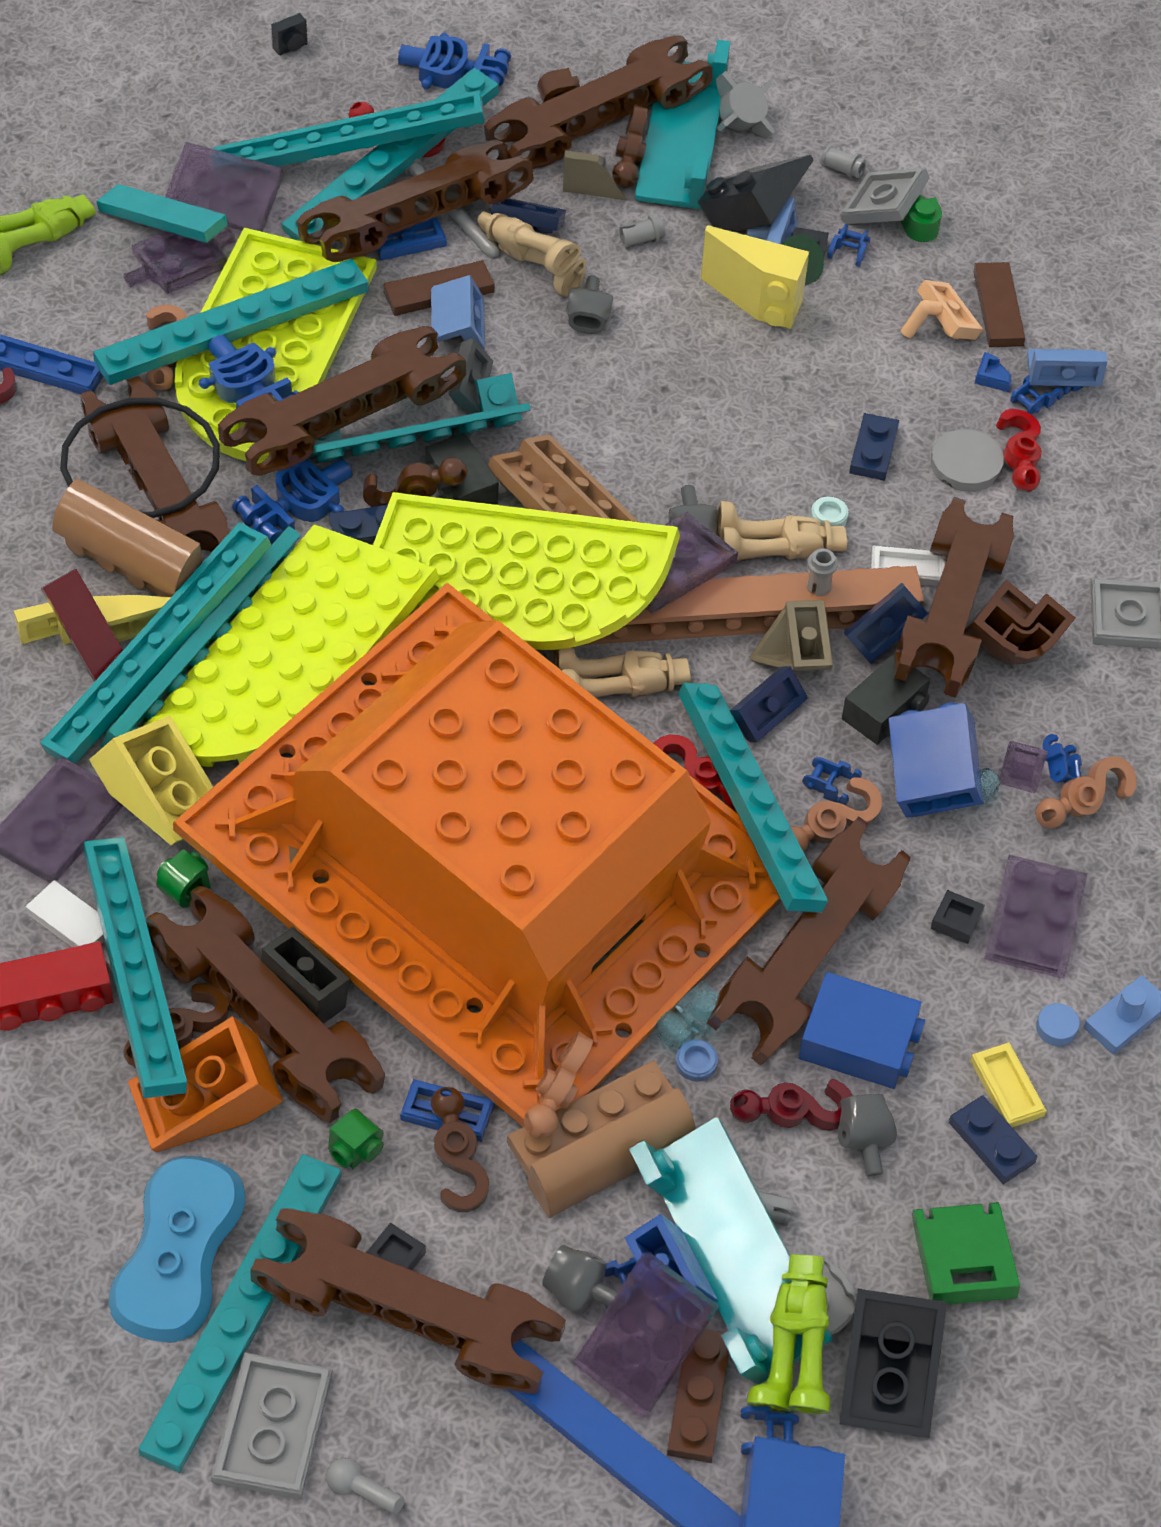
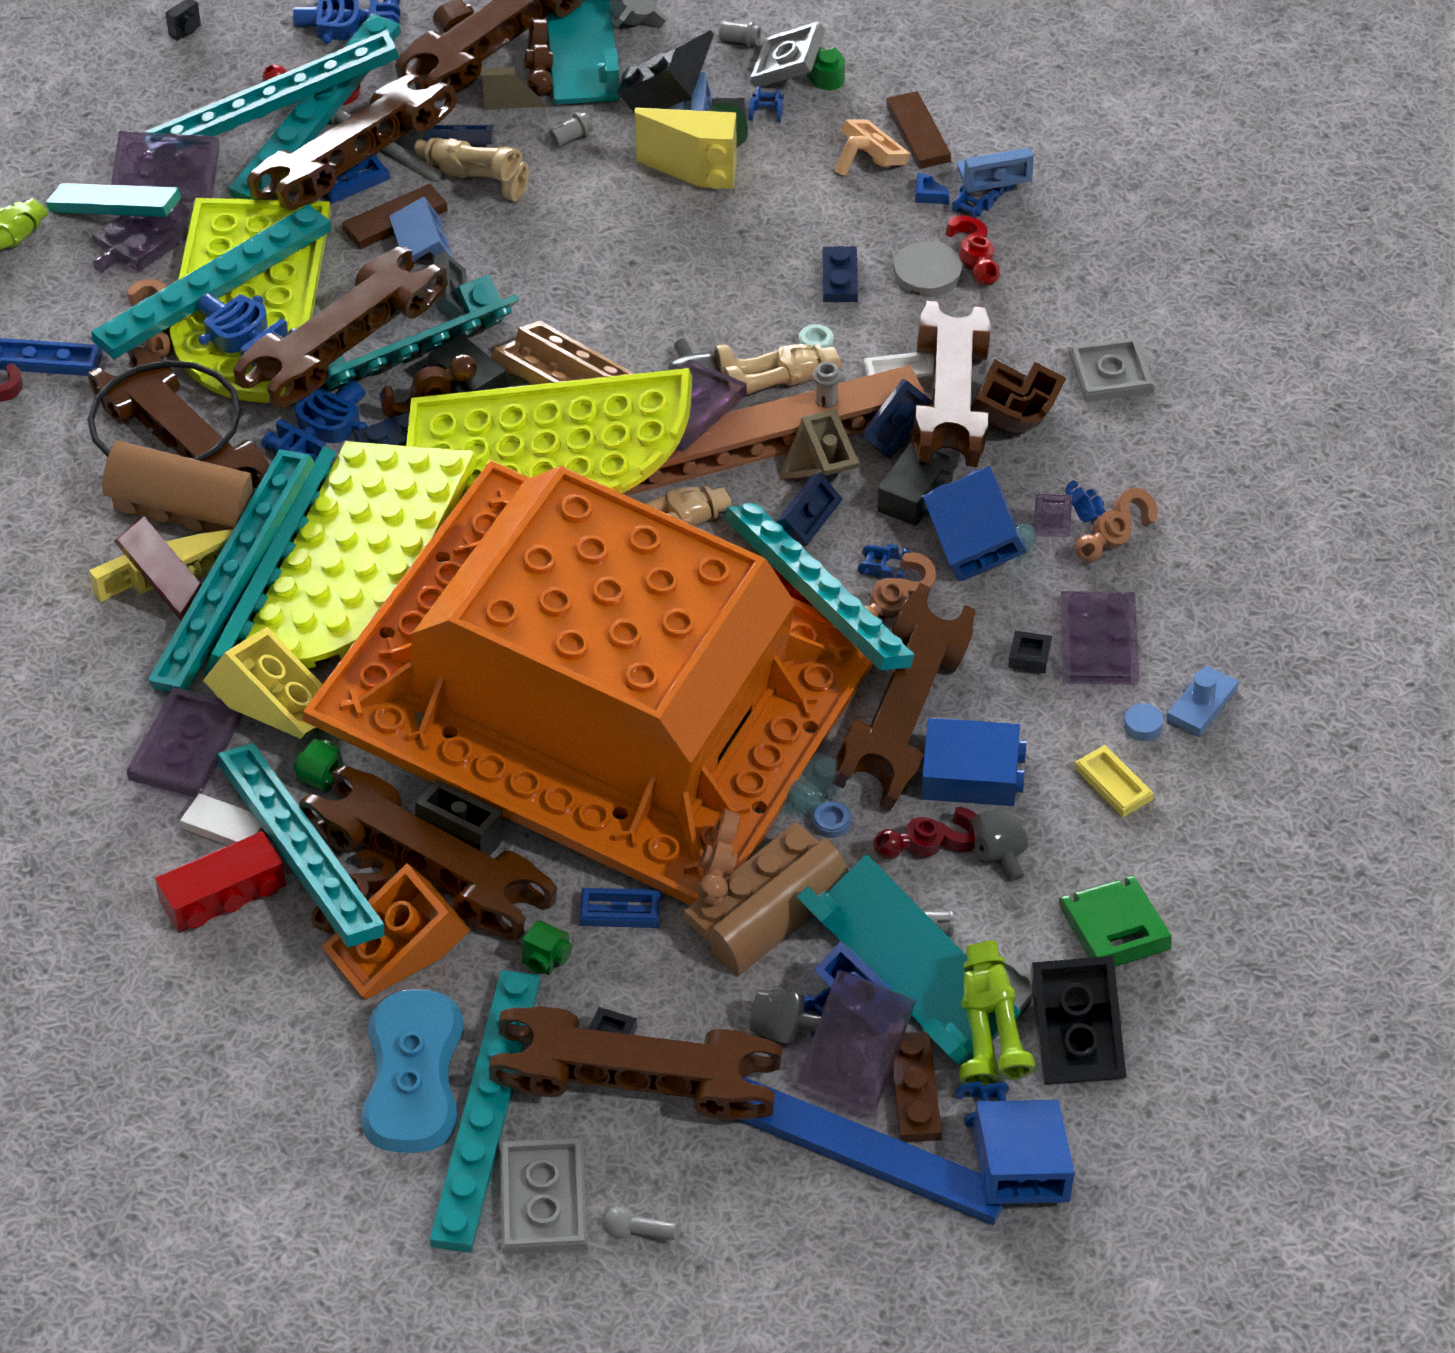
camera: 10 degrees left, 5 degrees down
reddish brown piece [431,1087,489,1212] -> none
dark grey piece [566,275,613,333] -> none
dark blue plate [949,1095,1038,1184] -> none

